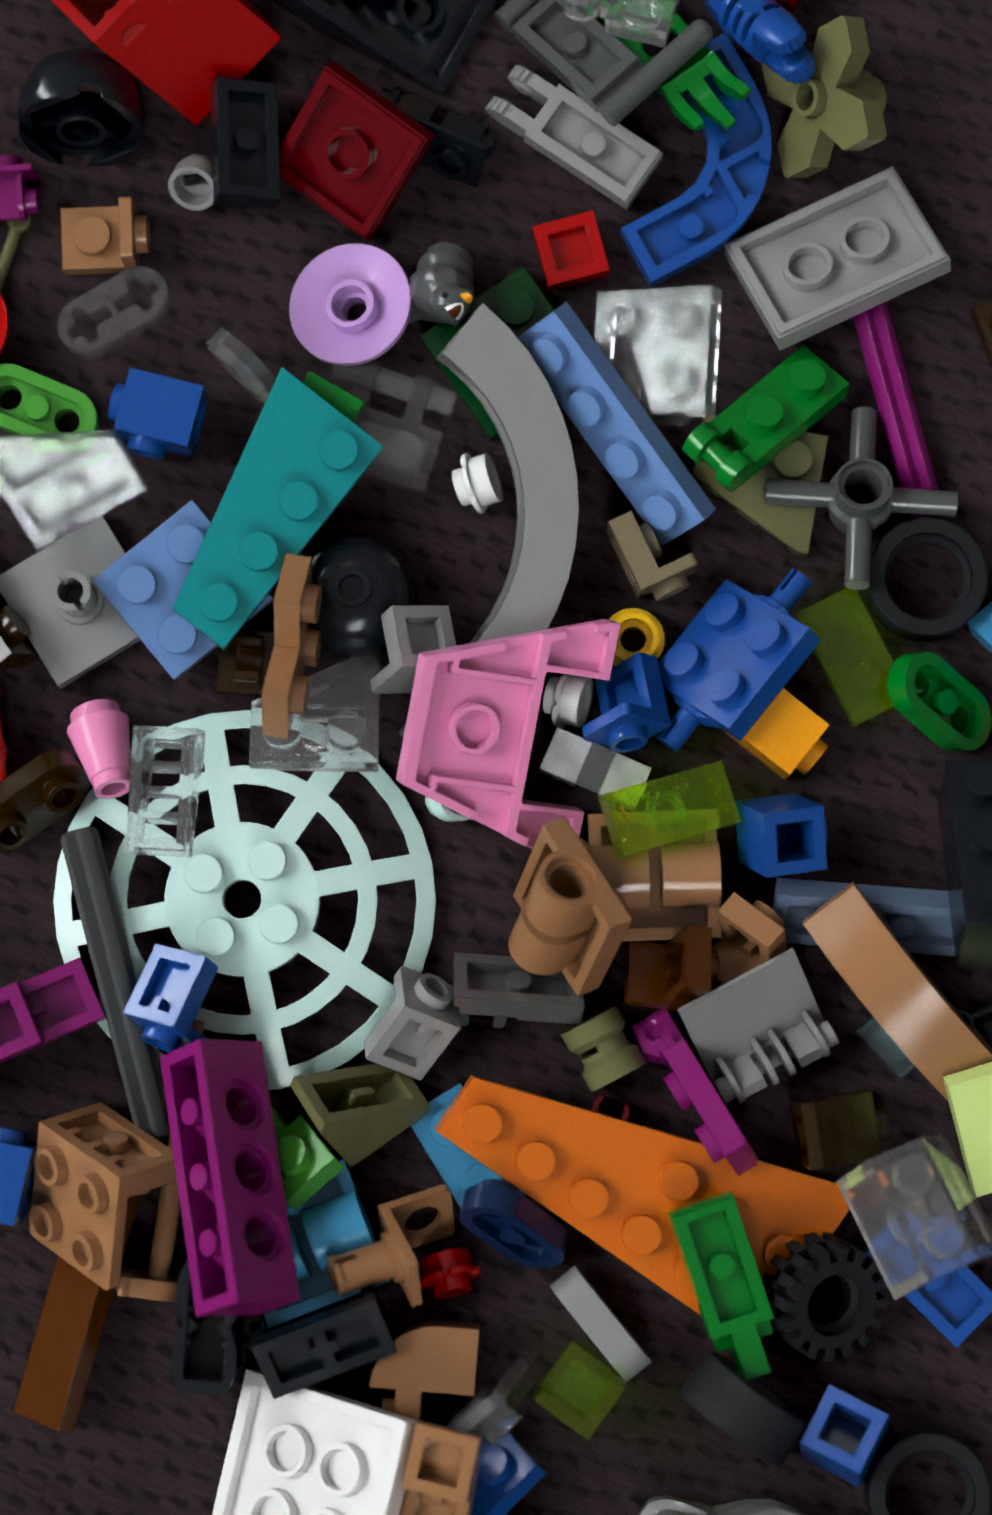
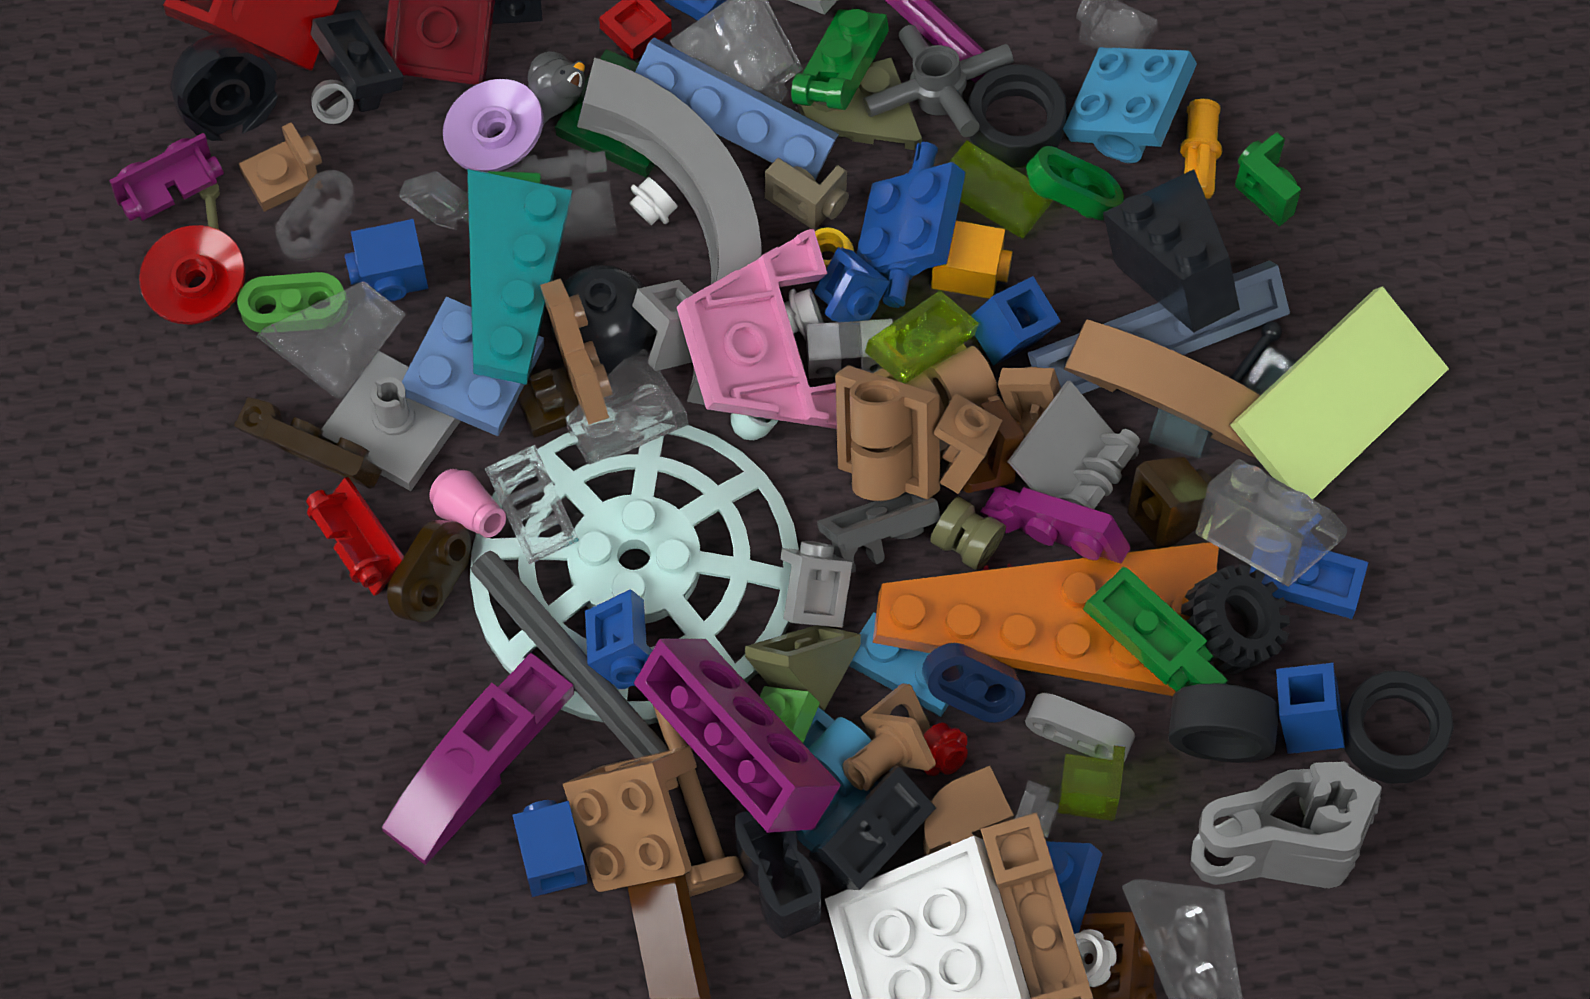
camera: 30 degrees left, 20 degrees down
none -> medium nougat bracket [934,394,1003,494]

